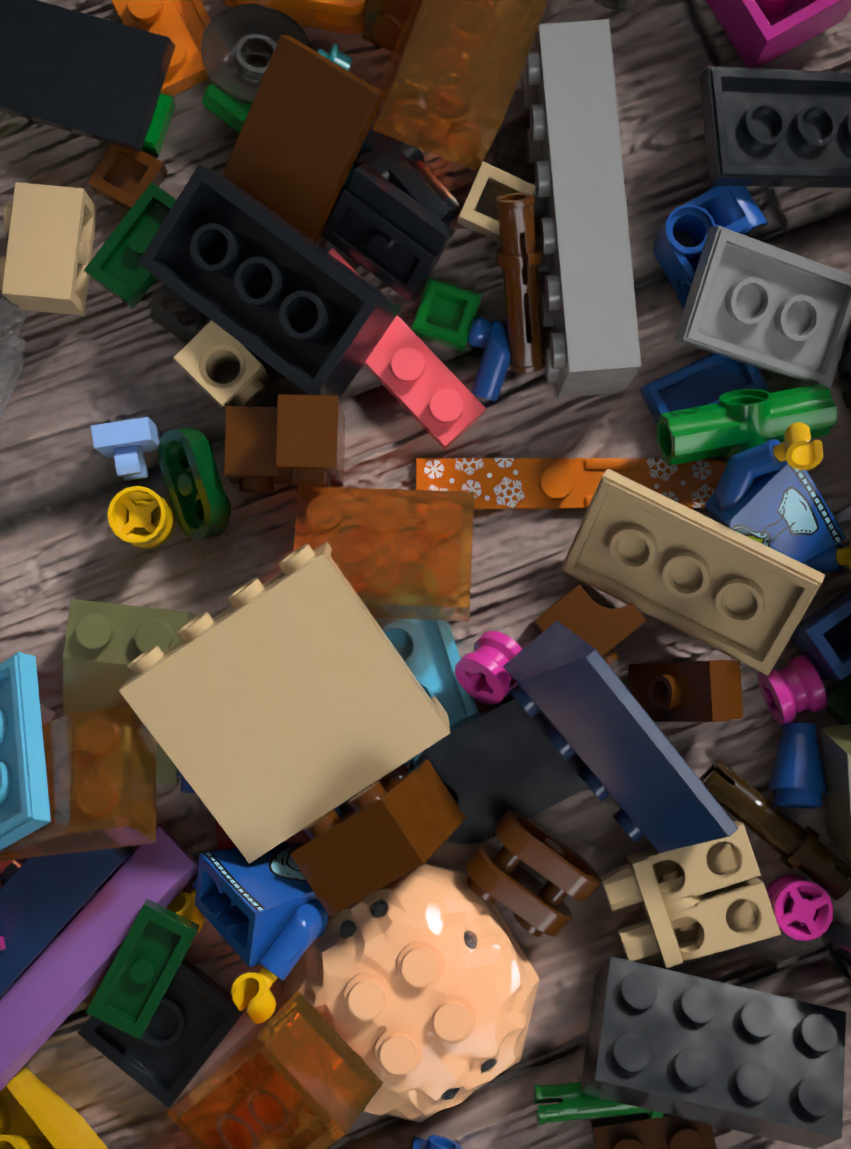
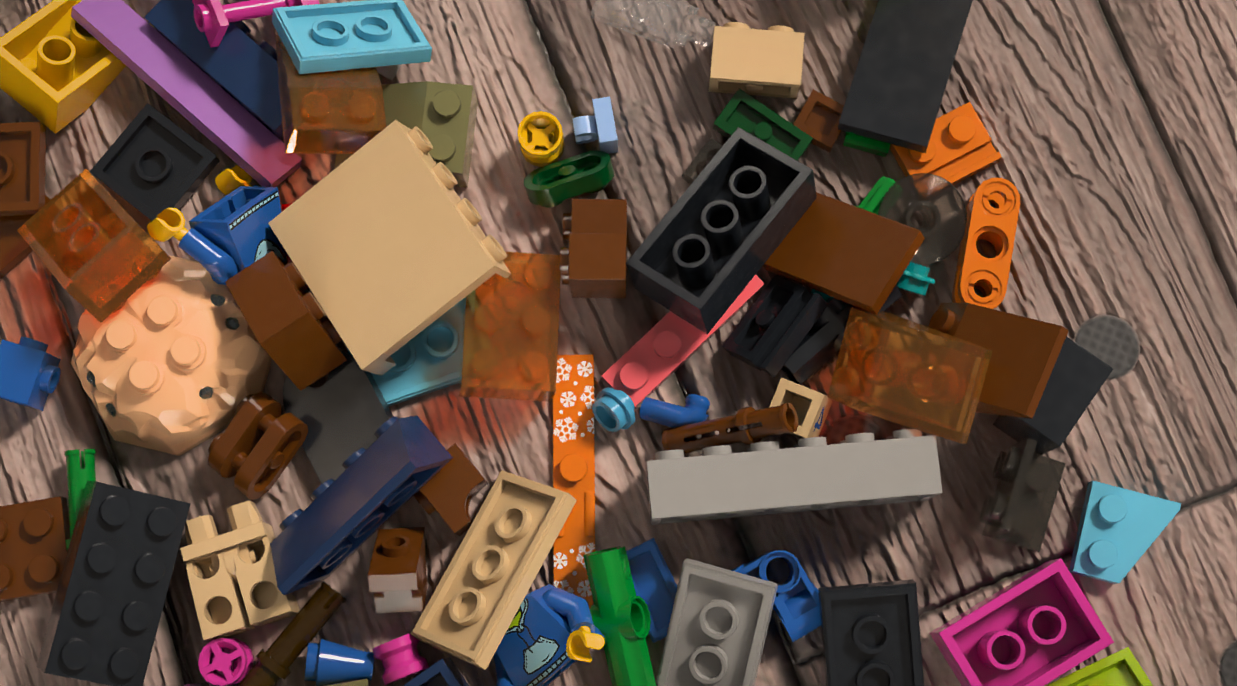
camera: 95 degrees right, 5 degrees down
dark green plate [86,899,200,1040] -> none
tan brick [173,320,269,413] -> none
green tile [412,278,482,351] -> none
dark pink wheel [455,630,522,705] -> none
none -> dark azure plate [592,387,636,432]

